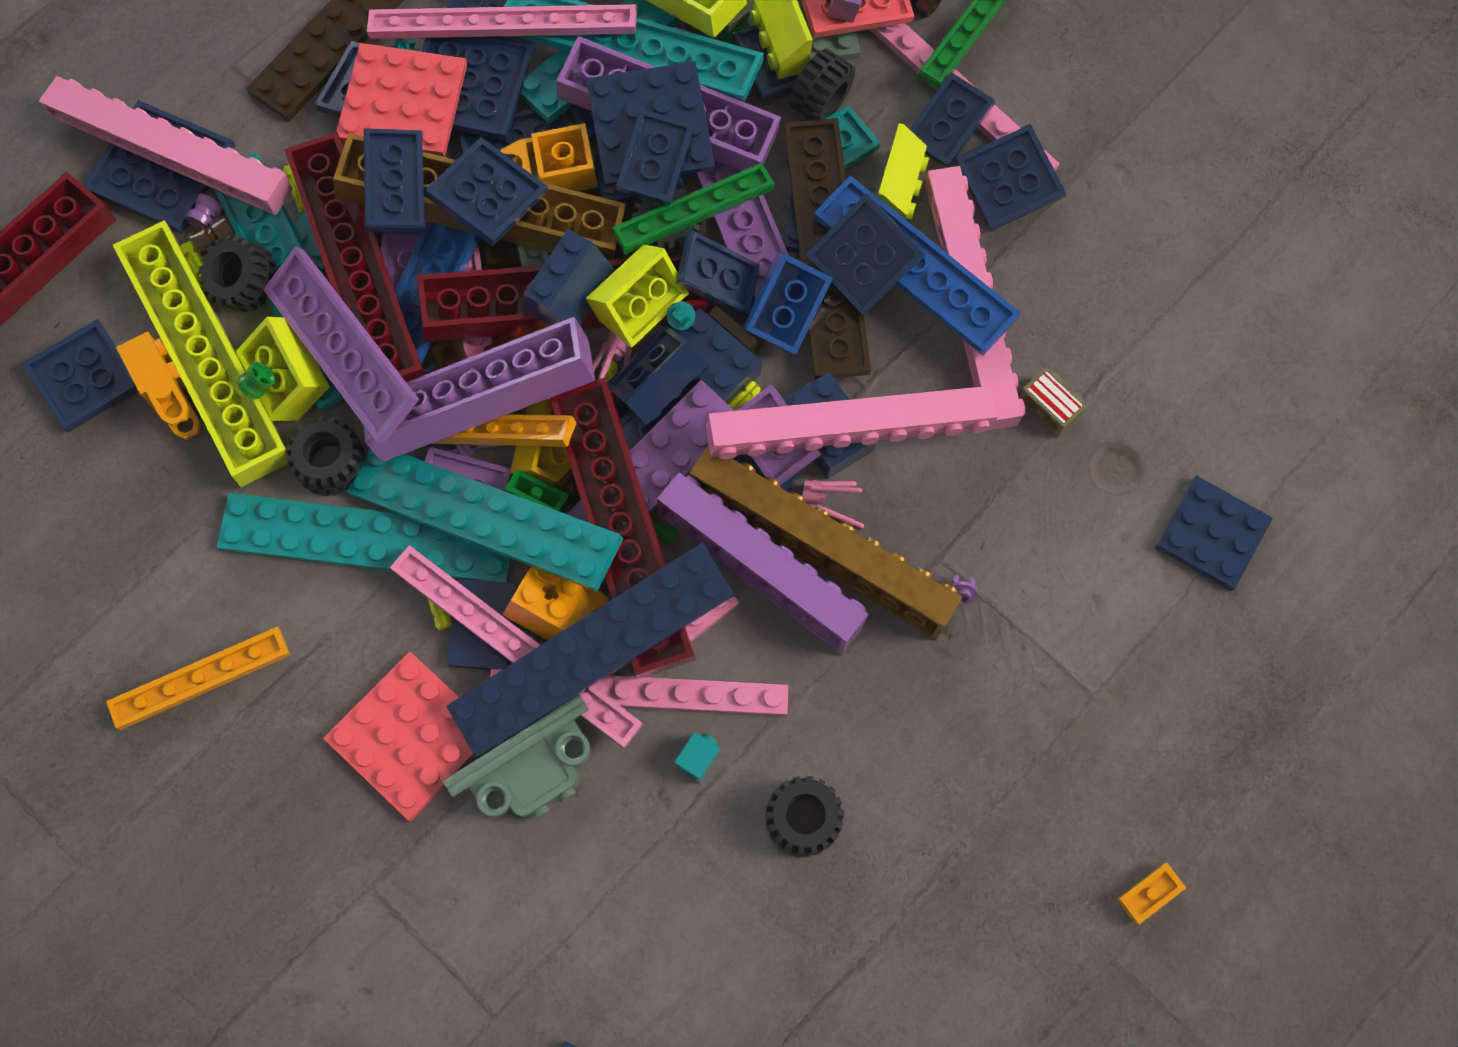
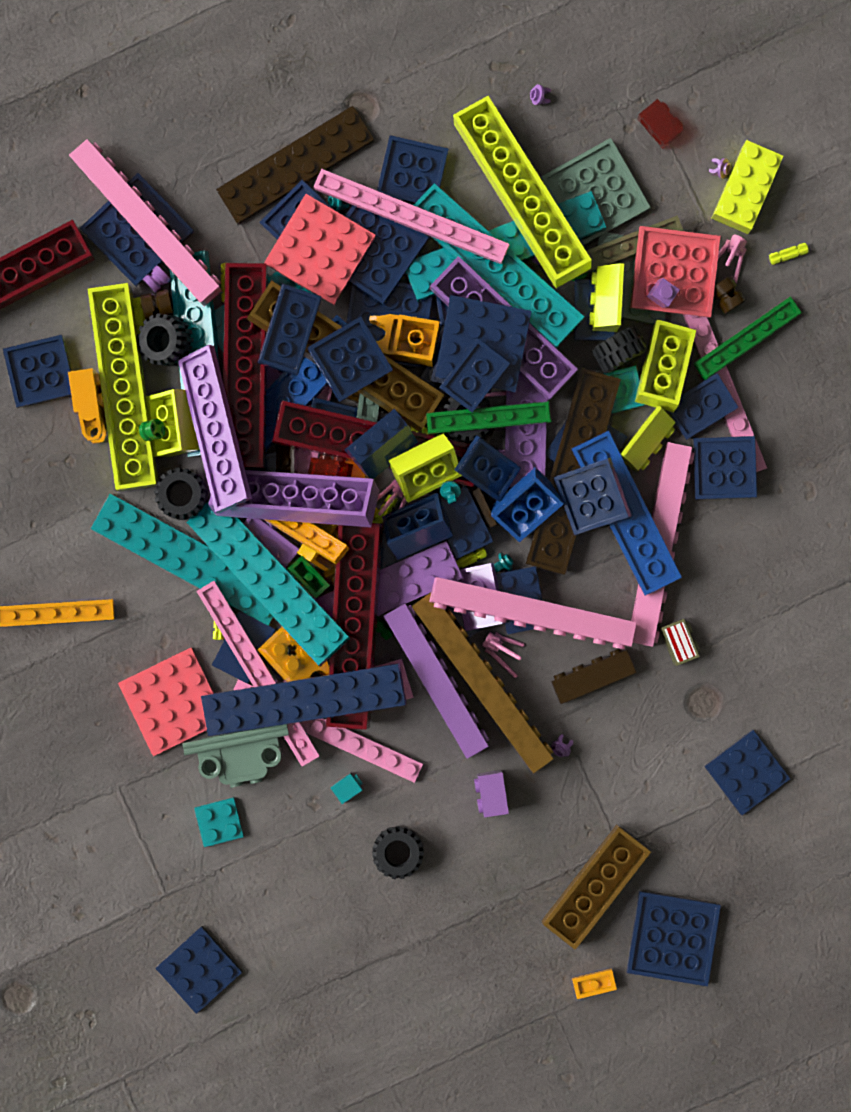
camera: 25 degrees right, 15 degrees up
none -> teal plate [194,797,244,847]
none -> medium lavender brick [474,770,509,818]
none -> teal plate [494,552,514,572]
none -> pearl gold brick [541,824,651,950]
none -> dark brown brick [550,649,636,704]
none -> dark blue plate [626,891,721,987]
none -> neon yellow brick [635,320,696,412]

